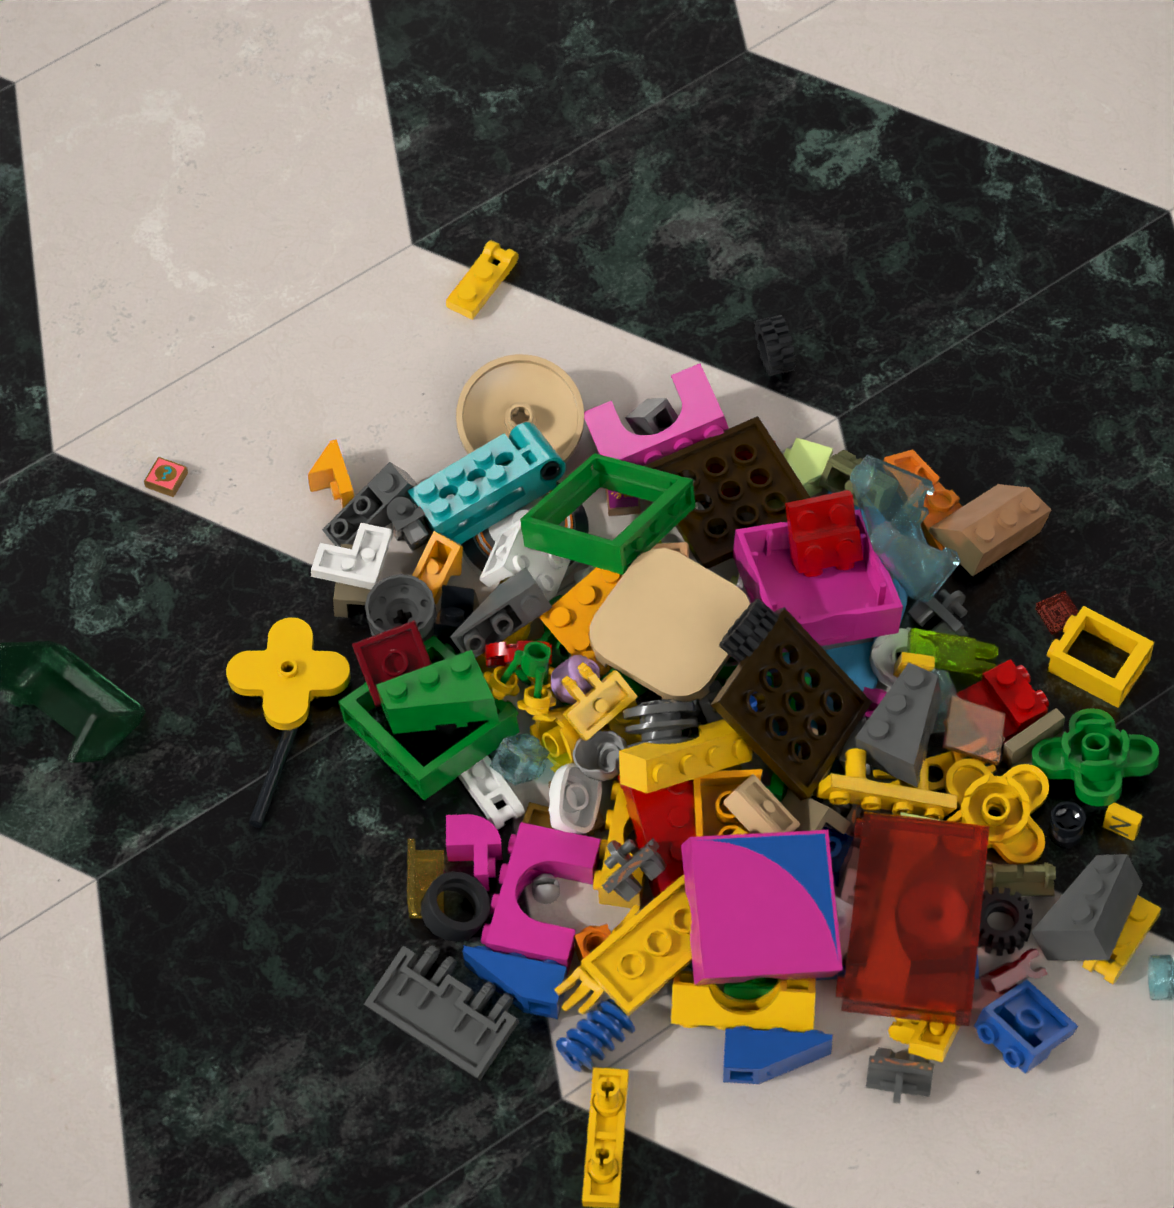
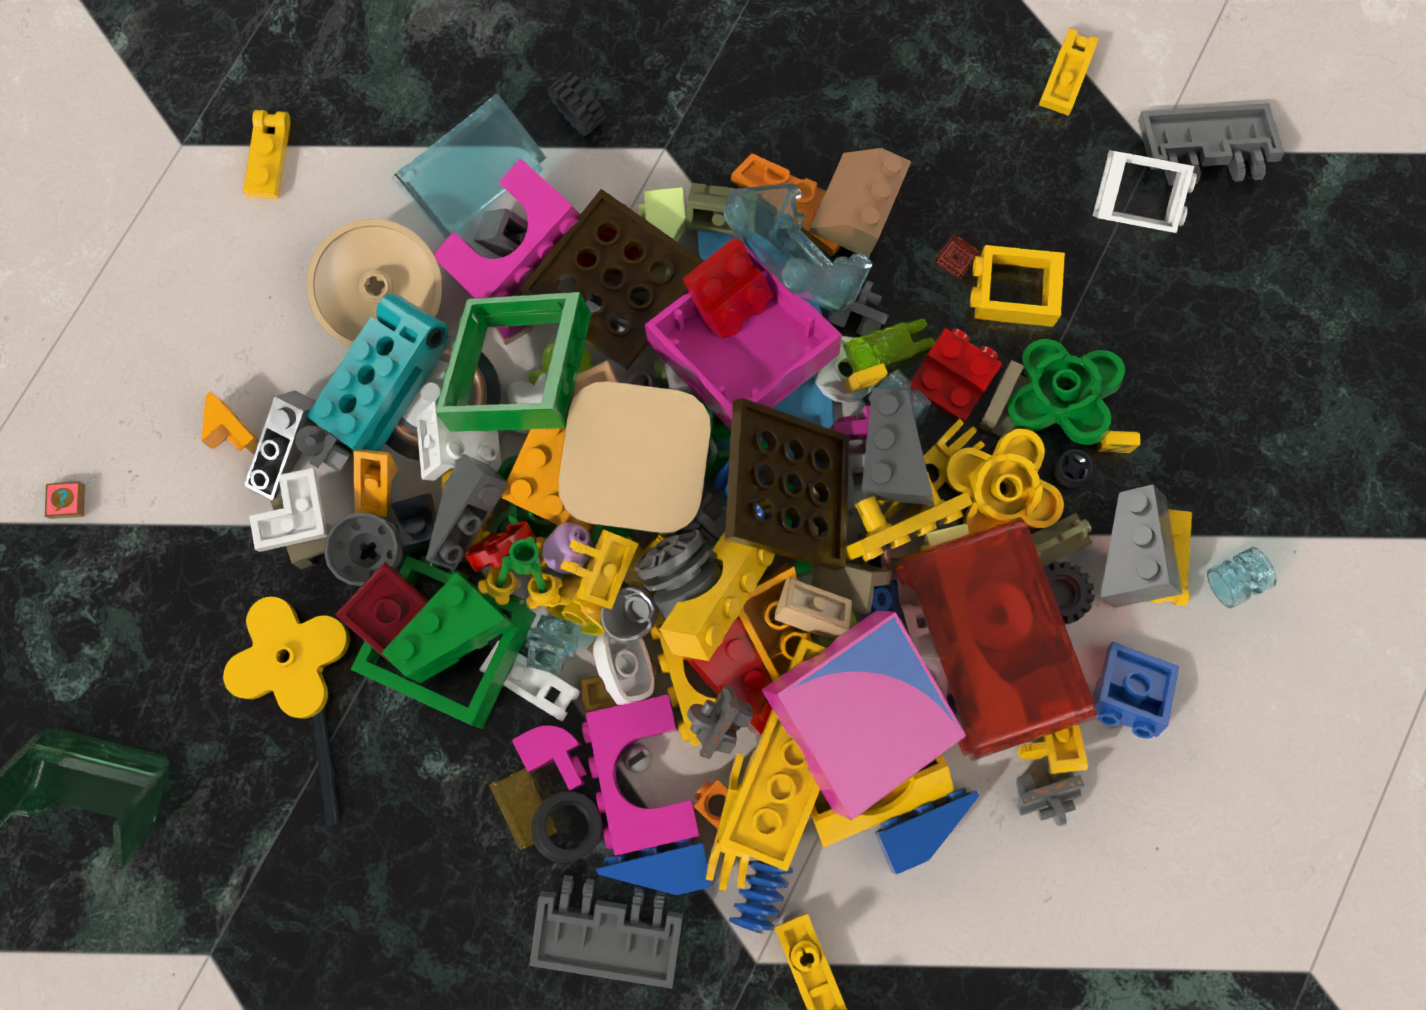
camera: 25 degrees left, 20 degrees up
black tyre [719,599,779,663] -> none
clear orange piece [943,696,1005,765] -> none
plate [979,948,1048,994] -> none
none -> clear light blue windscreen [391,93,547,239]

